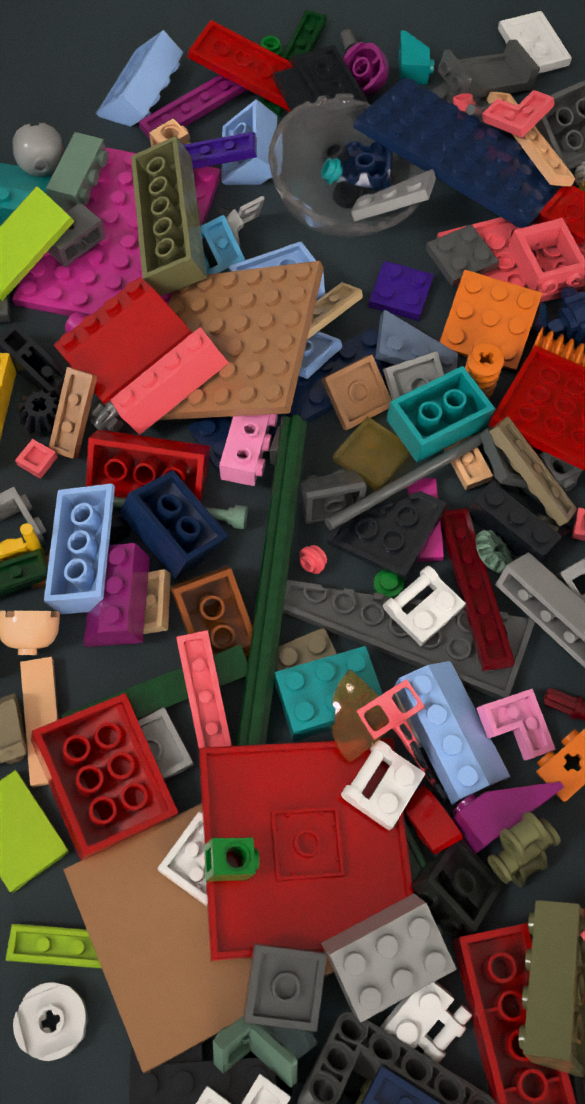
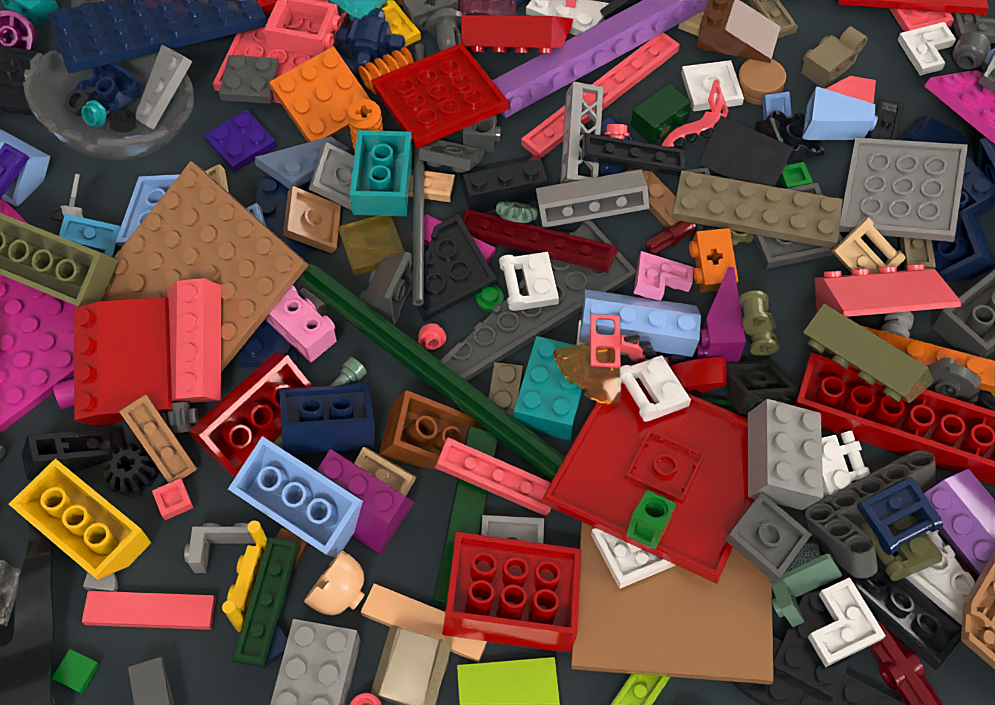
camera: 55 degrees left, 5 degrees down
dark tan plate [489,416,577,526] -> none

